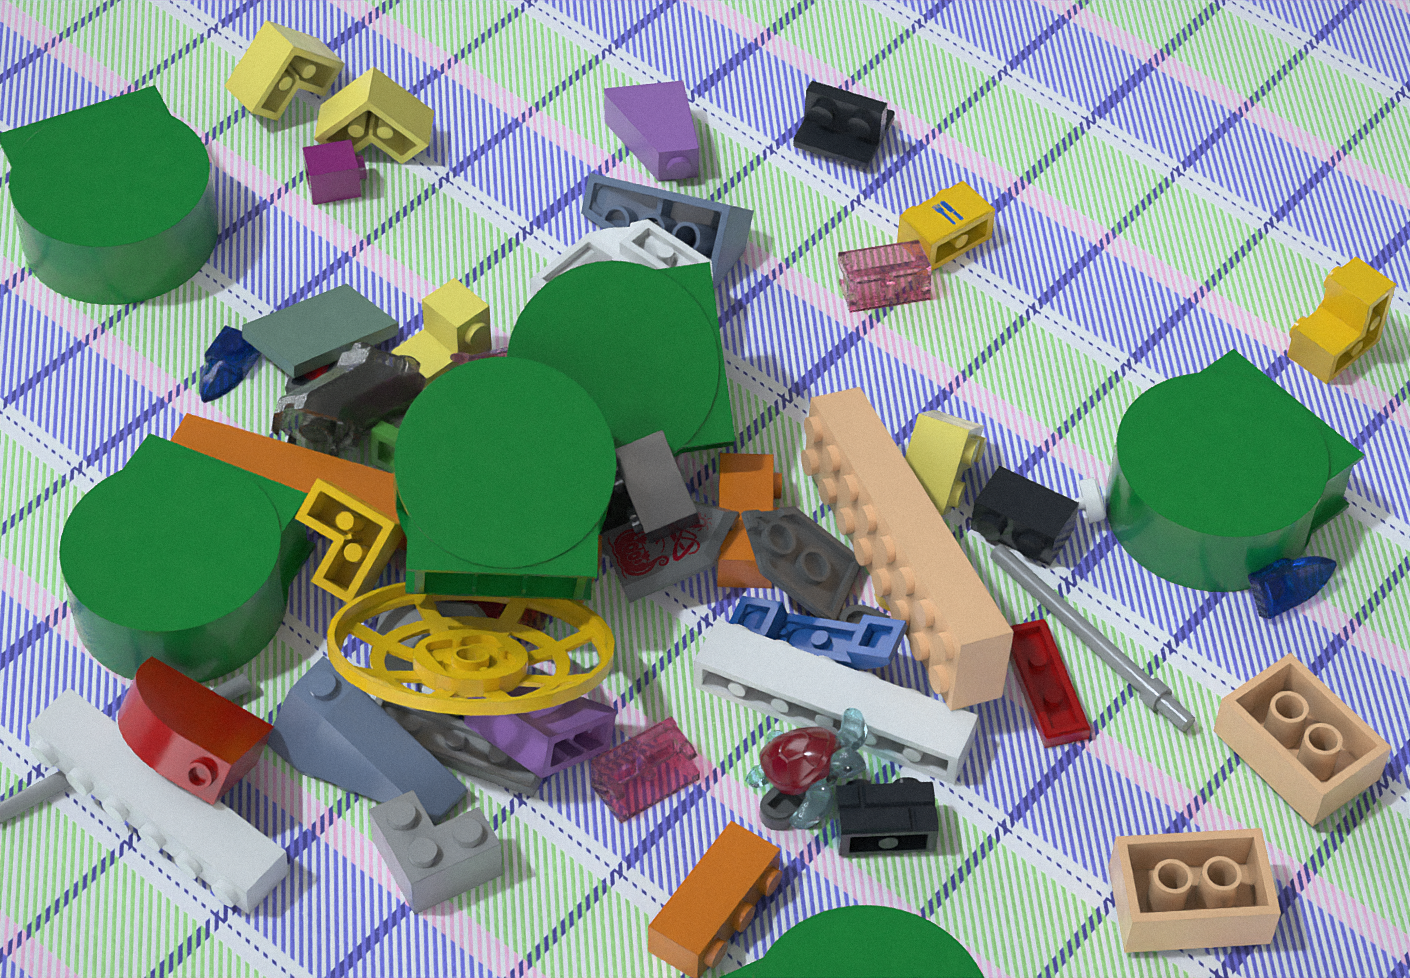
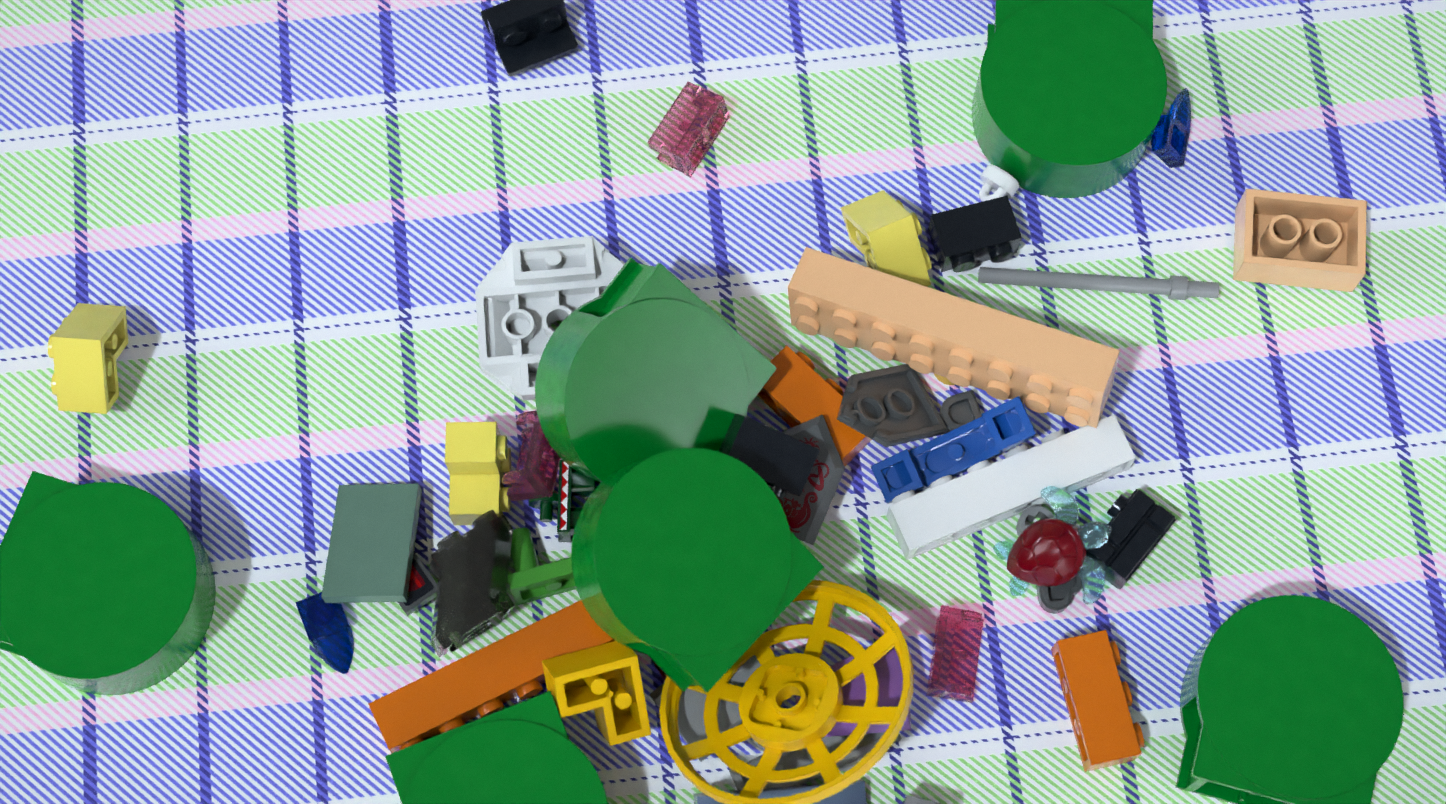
camera: 45 degrees left, 20 degrees up
magenta brick [302,139,367,205] -> none
light yellow brick [314,66,434,164] -> none
sand blue wedge [581,173,754,289] -> none
medium lavender slope [604,80,699,181] -> none
yellow brick [897,180,996,273] -> none
red tile [1009,619,1091,748] -> none
light nougat brick [1108,828,1281,953] -> none

